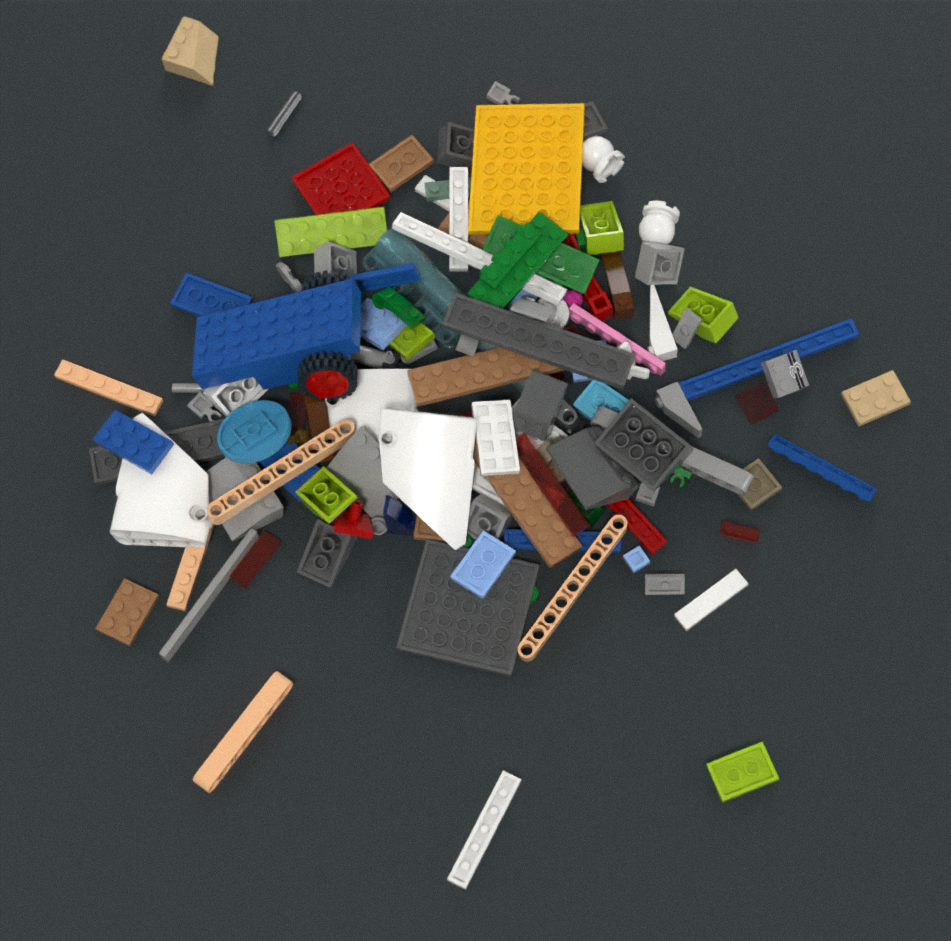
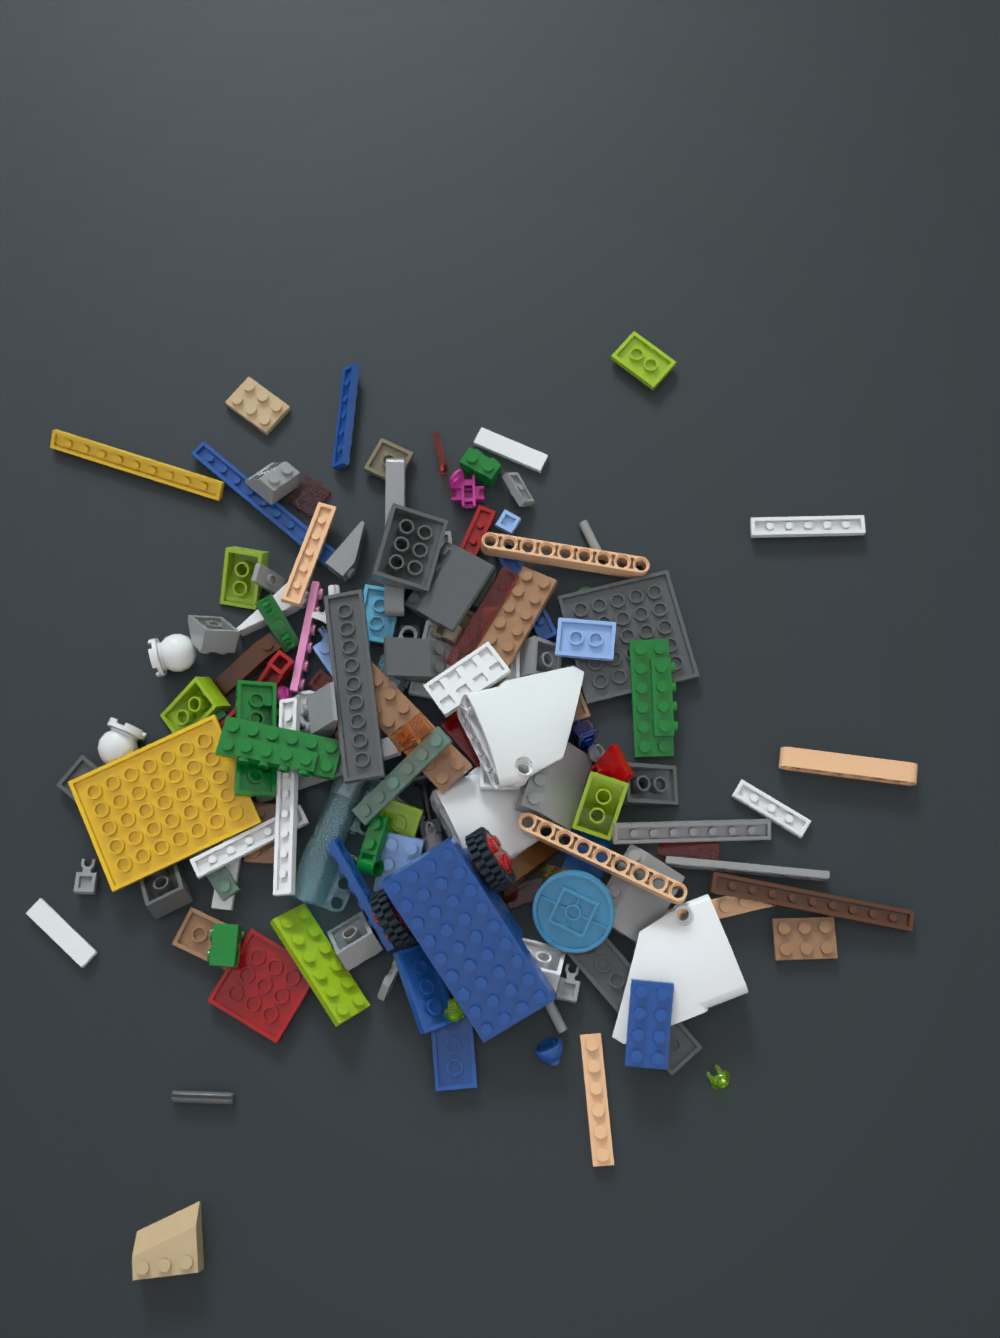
camera: 120 degrees left, 5 degrees up
none -> white tile [26,898,98,968]
none -> yellow plate [50,429,225,501]
none -> green brick [207,923,243,968]
none -> green plate [255,594,300,653]
none -> light nougat plate [281,502,337,607]
none -> sand green plate [352,726,453,825]
none -> clear orange slope [388,712,433,753]
none -> blue plate [393,945,458,1035]
none -> clear neon green plate [443,999,465,1022]
none -> dark pink piece [448,469,484,509]
none -> green brick [459,447,501,488]
none -> blue brick [535,1037,563,1066]
none -> light grey piece [579,520,602,550]
none -> light grey tile [612,819,771,844]
none -> green plate [629,639,678,758]
none -> clear neon green plate [706,1065,730,1089]
none -> reddish brown plate [709,872,915,932]
none -> white tile [731,779,811,839]

